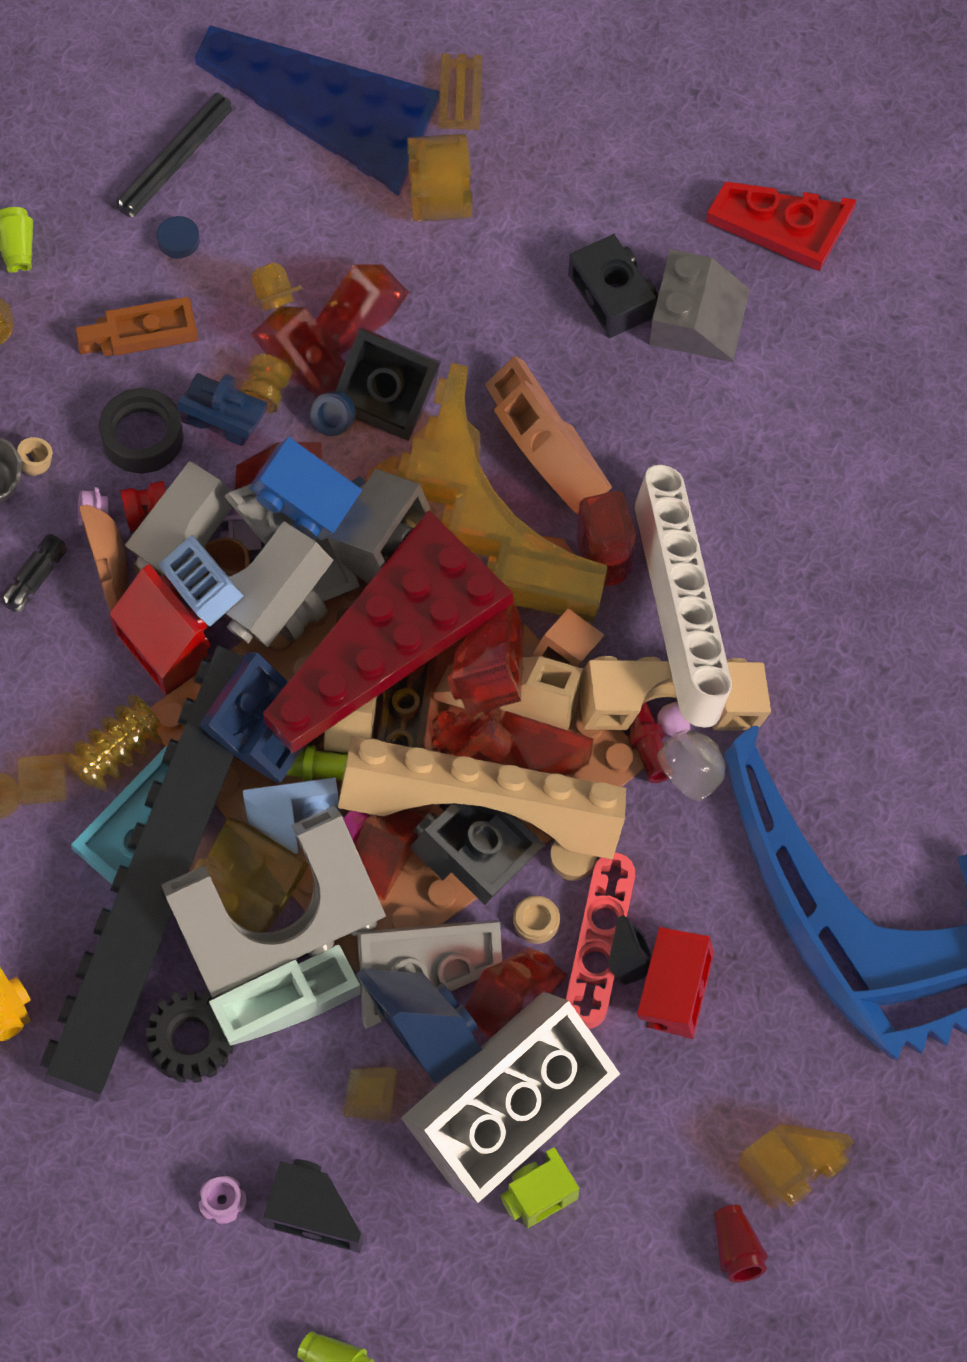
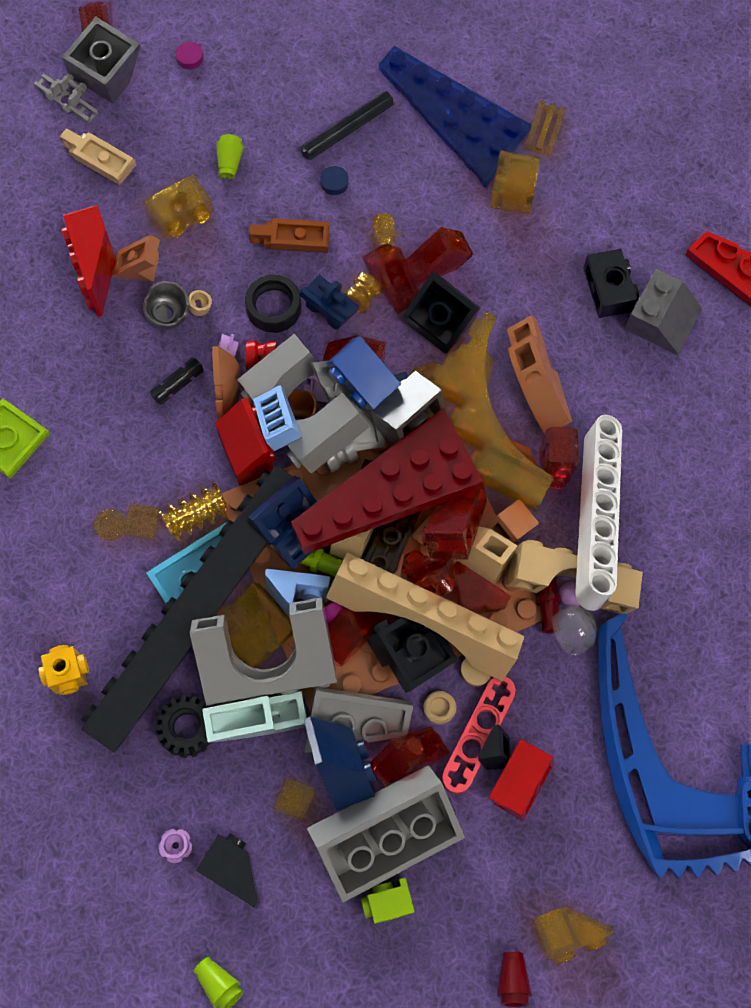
camera: 15 degrees right, 5 degrees up
dark blue tile [310,391,356,436] -> none

